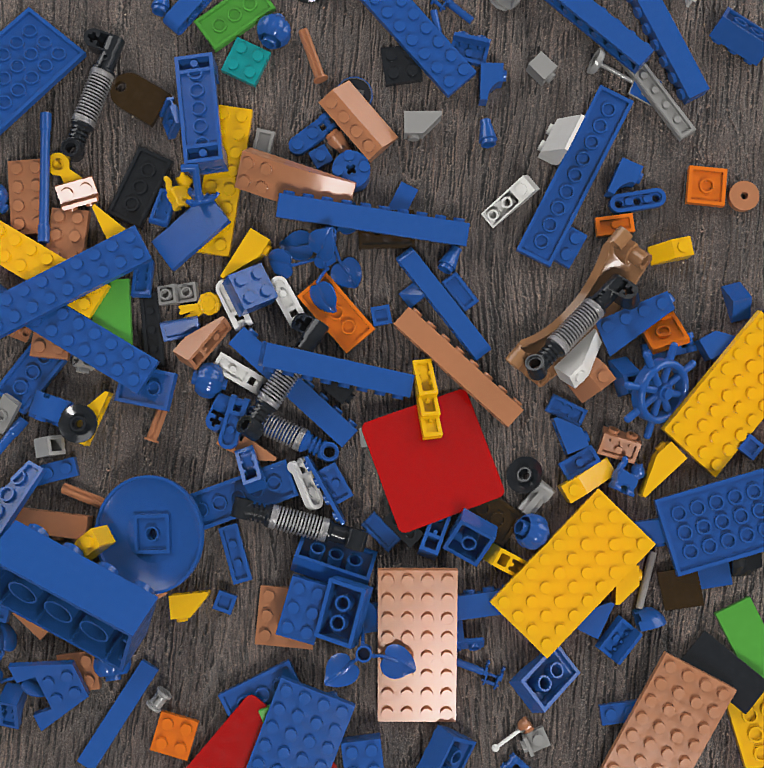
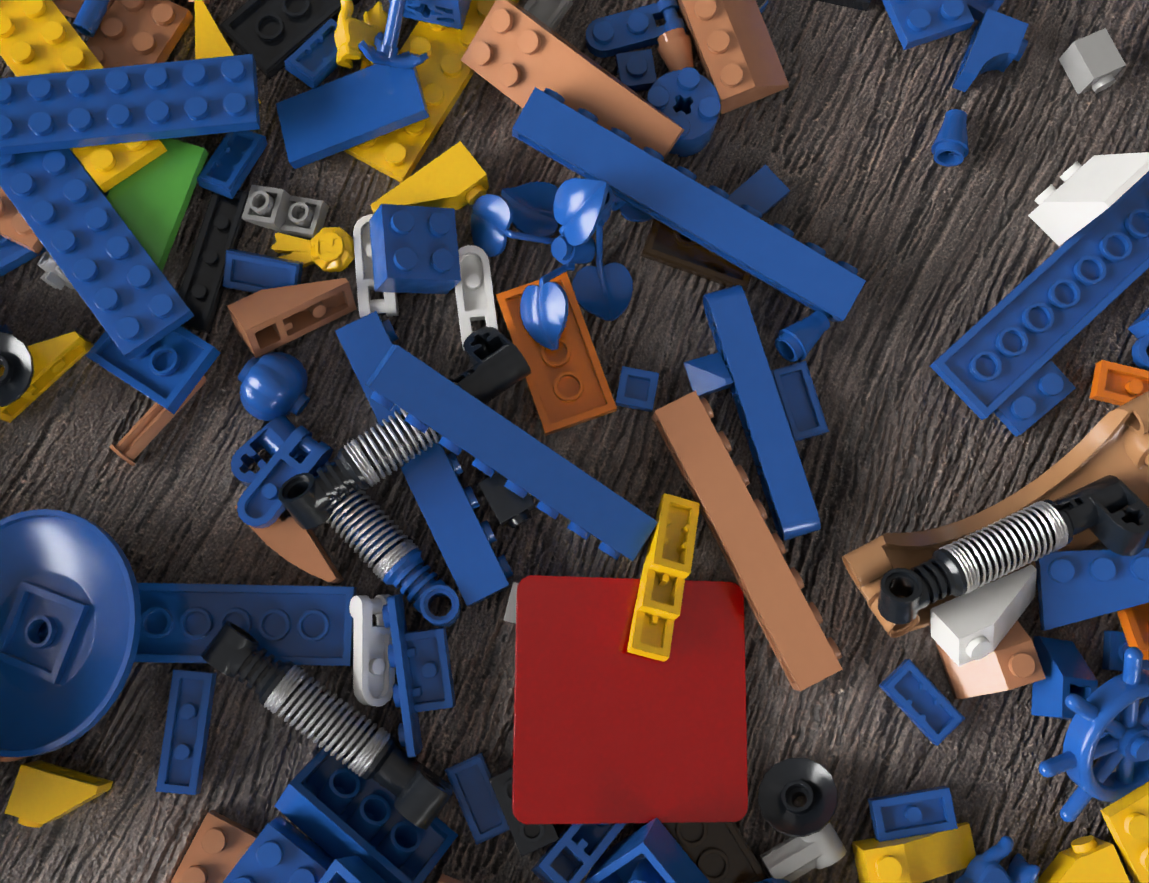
camera: 20 degrees right, 5 degrees down
blue plate [212,589,238,615] -> none
white plate [214,352,268,396] -> none
blue arch [234,445,268,494] -> none
light grey slope [404,111,442,142] -> none
white slope [481,175,540,228] -> none
blue slope [550,417,590,455] -> none
nougat bracket [596,426,642,464] -> none

